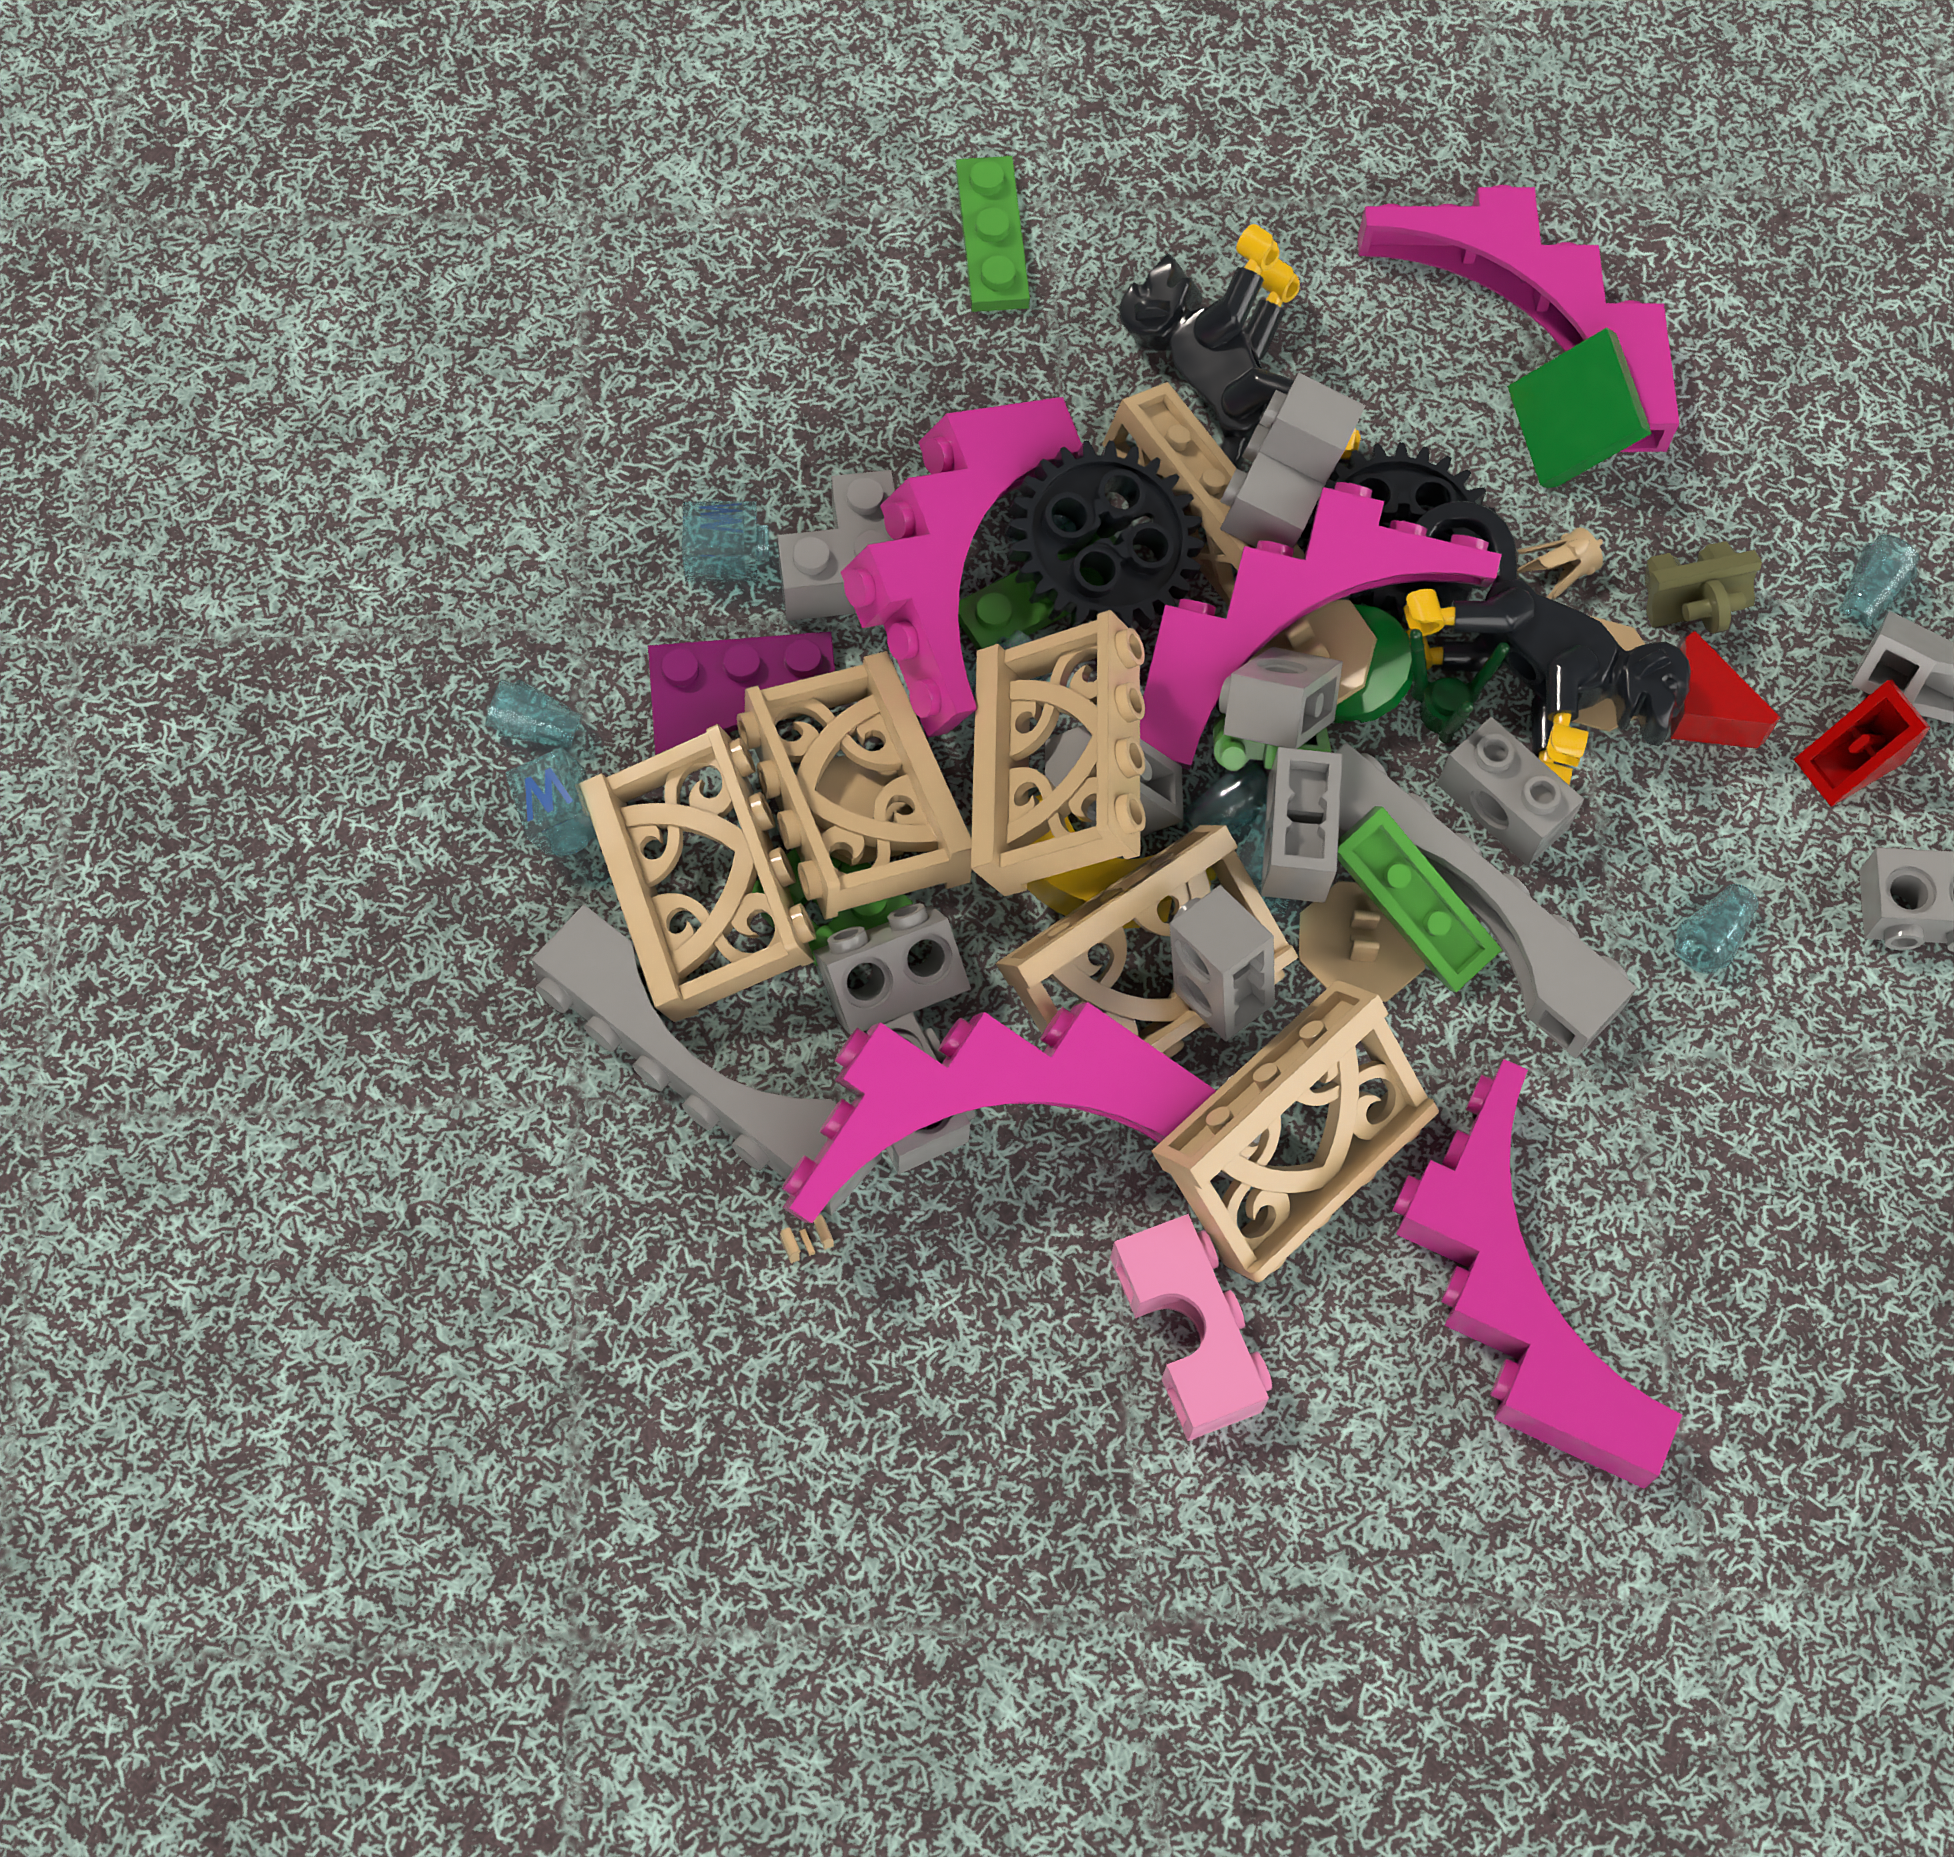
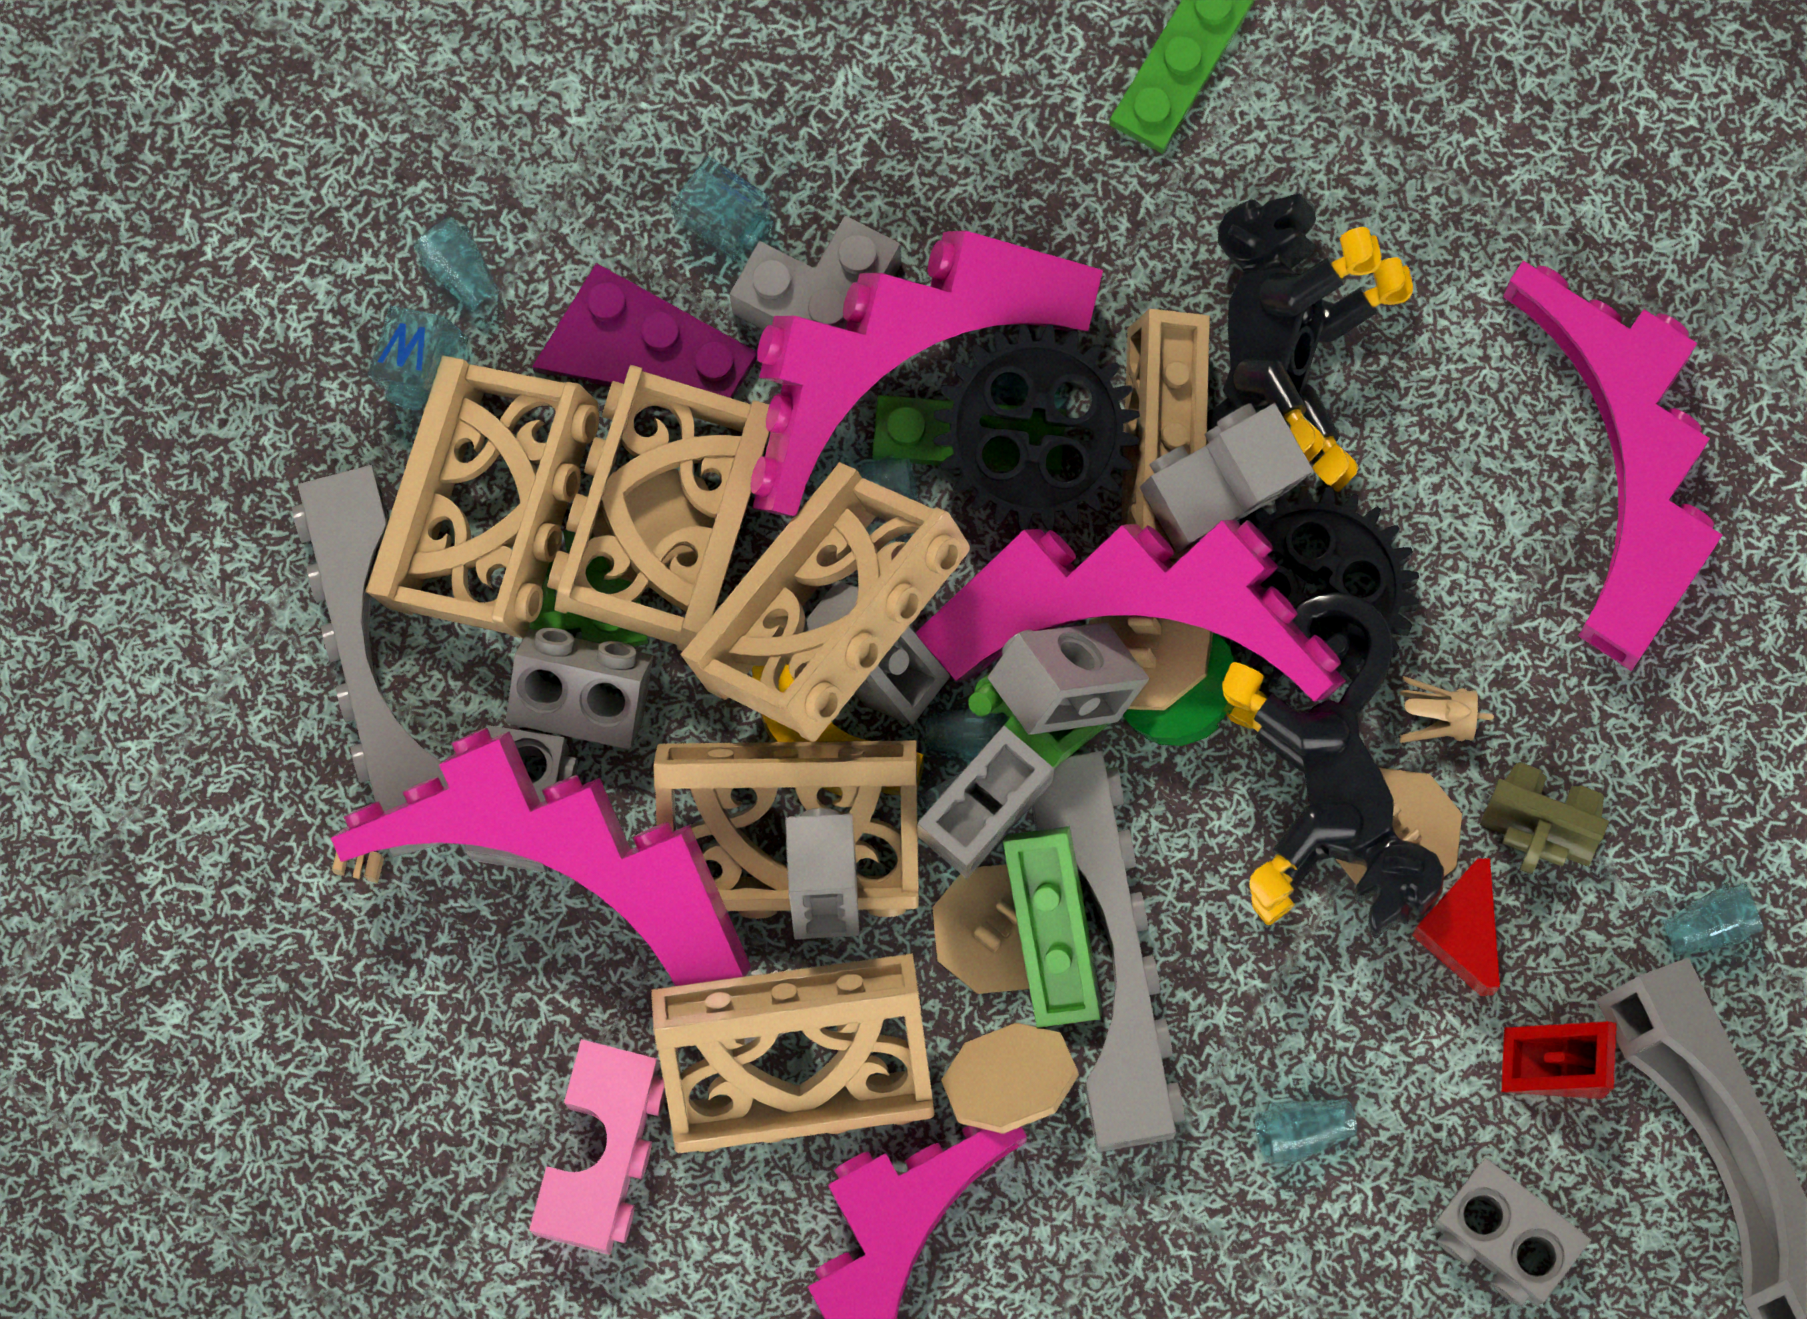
camera: 45 degrees right, 10 degrees up
dark green plant [1410,629,1510,743] -> none
light grey brick [1437,717,1584,866] -> none
green tile [1507,327,1652,489] -> none
none -> tan piece [941,1023,1079,1134]

